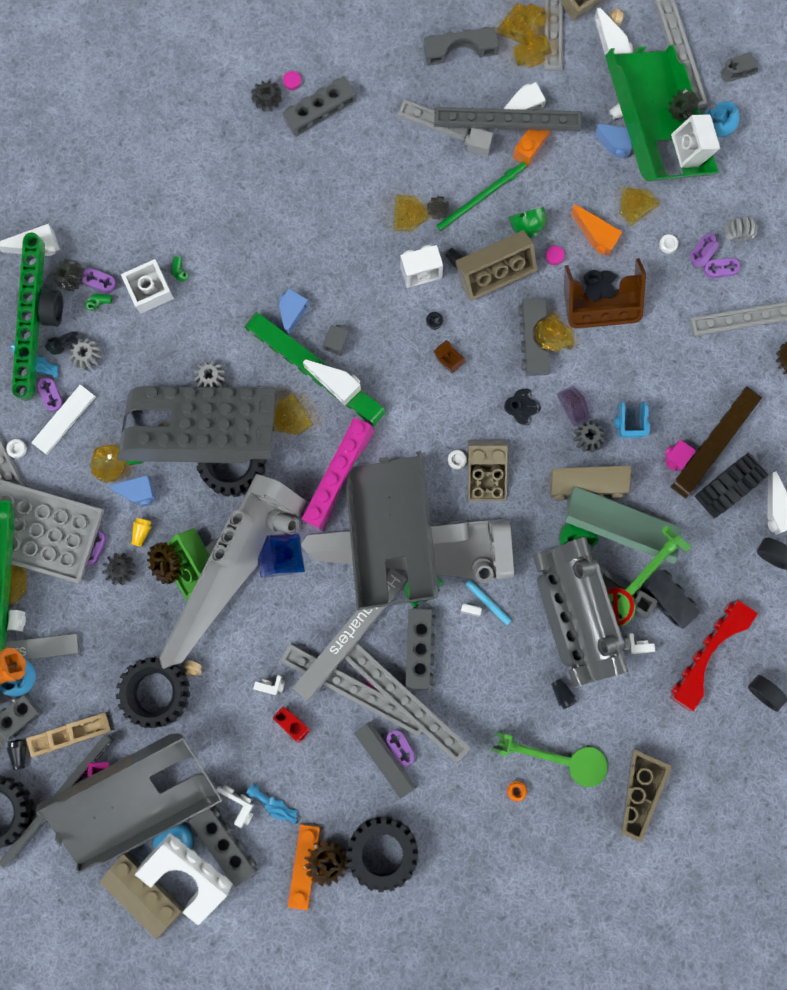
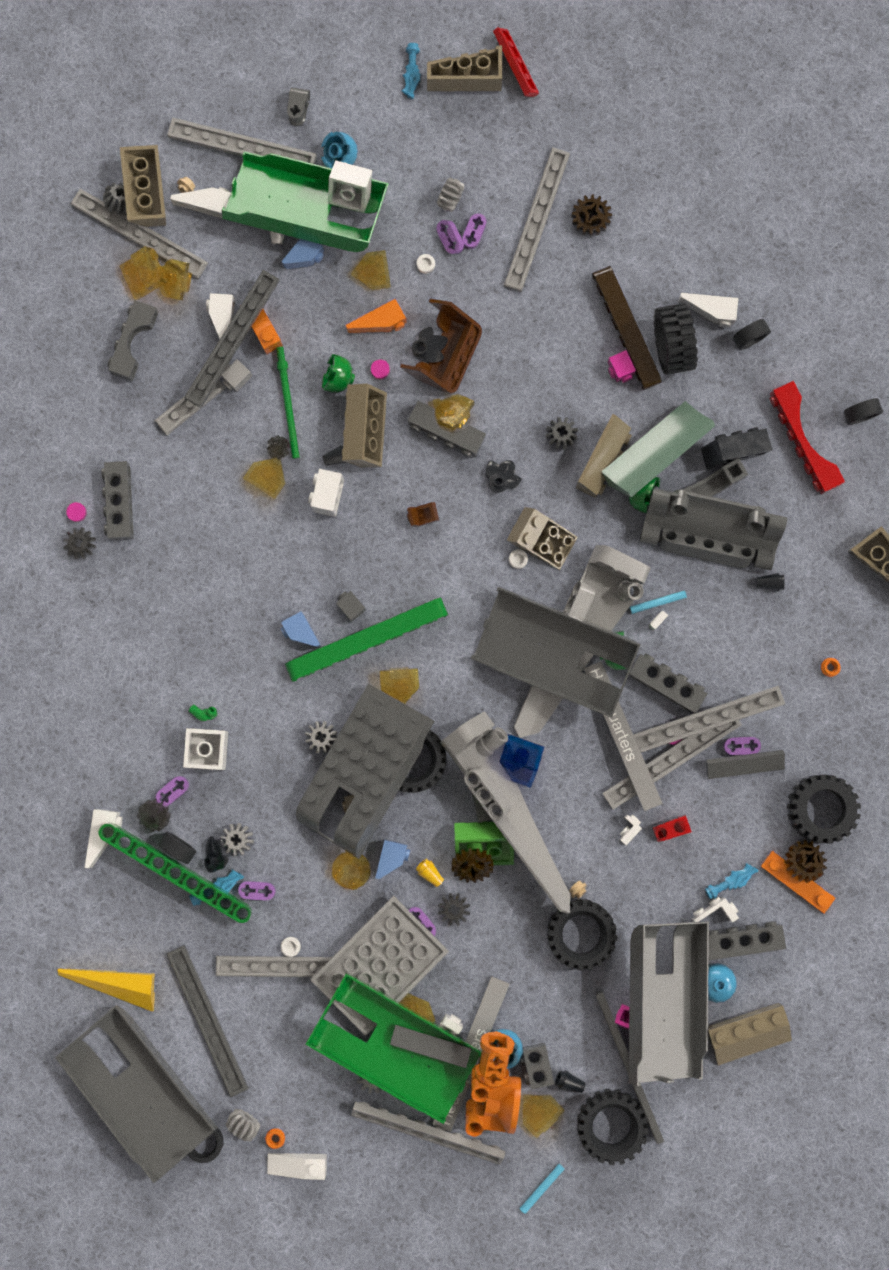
camera: 60 degrees left, 5 degrees up
tan slope [26,713,111,758] -> none
white tile [31,385,96,455] -> none
green arm [85,294,112,311] -> none
white arch [135,833,233,925] -> none
dark pink arch [302,418,374,532] -> none
white slope [303,360,361,405] -> none
black bush [426,312,443,330] -> none
bright green piece [491,732,608,787] -> none
clear purple slope [556,386,591,427] -> none
bright green piece [607,525,692,627] -> none
dark azure piece [614,401,650,438] -> none
white bracket [624,633,655,654] -> none
clear smoke gear [668,89,700,122] -> none

